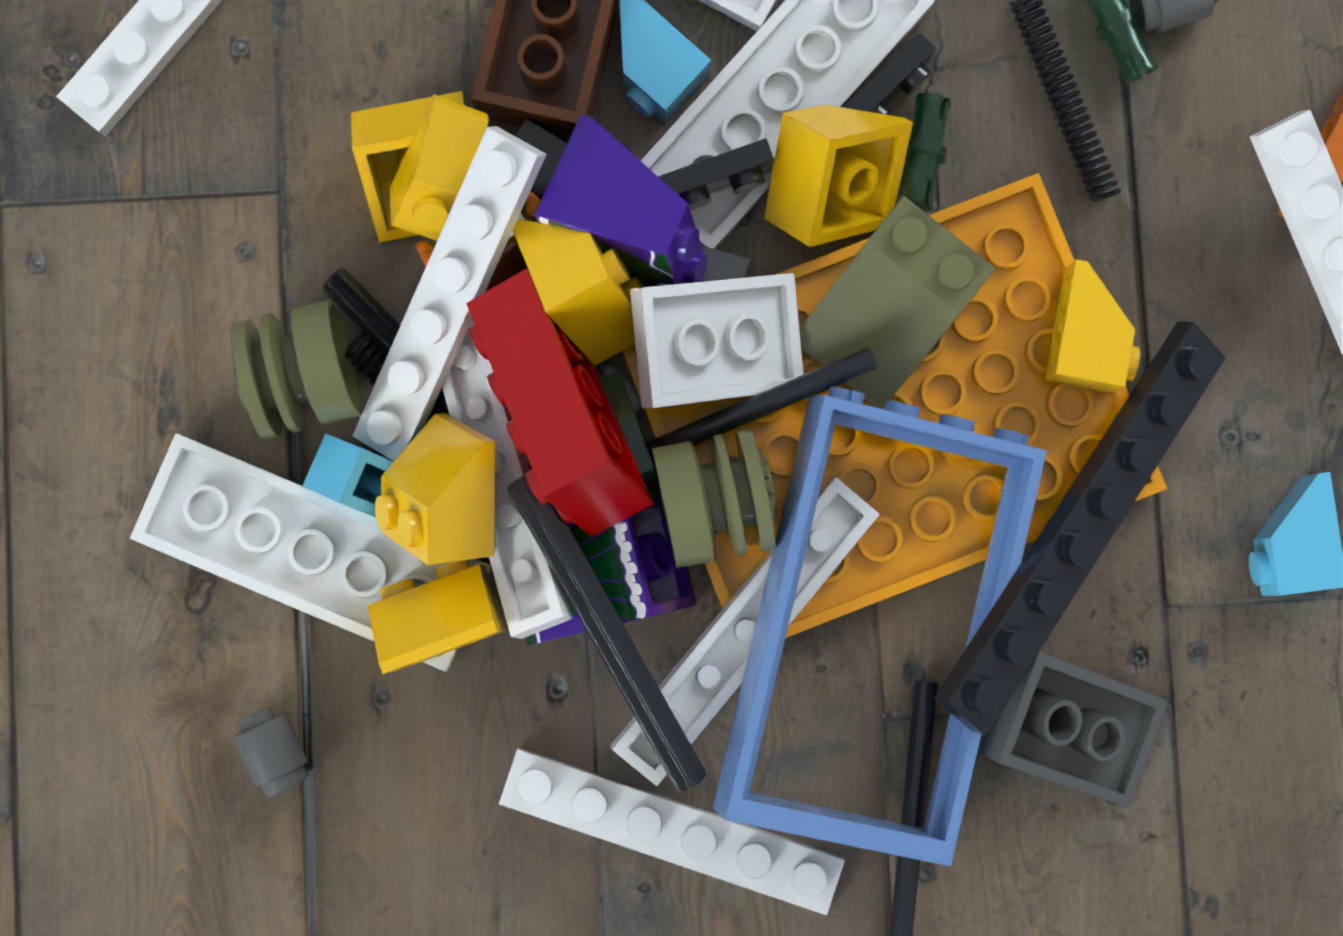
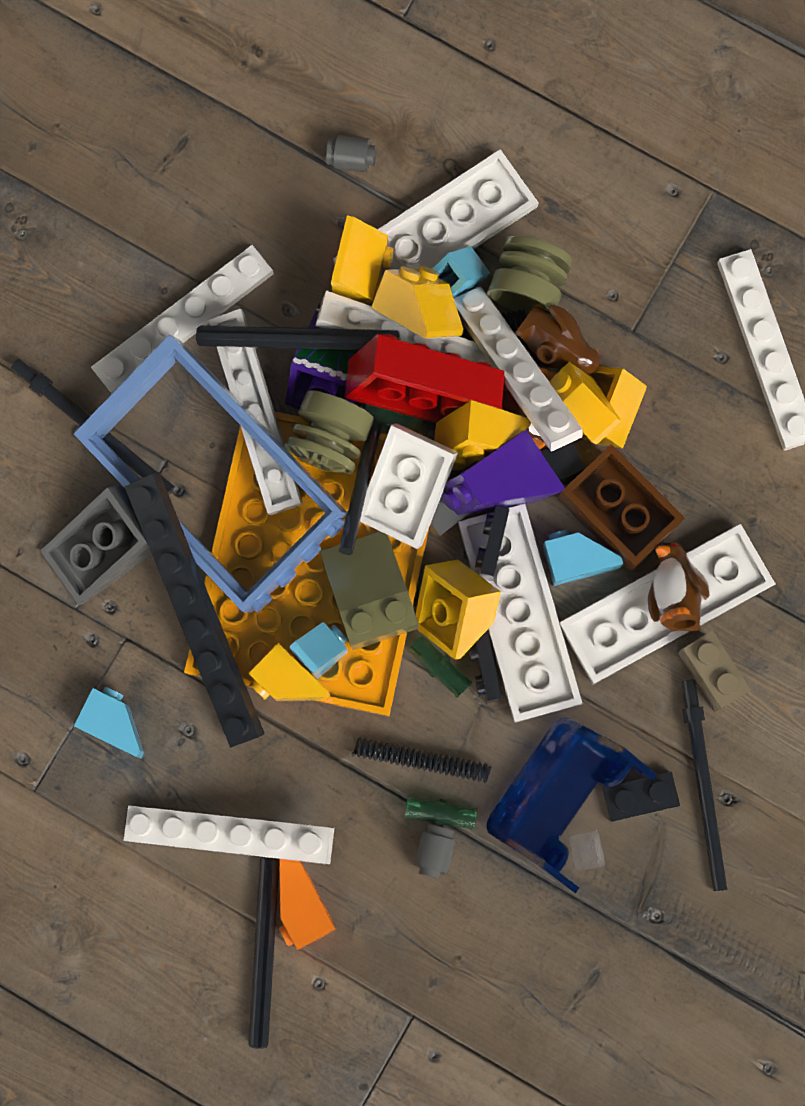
camera: 125 degrees right, 5 degrees down
none -> medium azure slope [289,622,348,680]
none -> reddish brown animal [515,303,600,375]

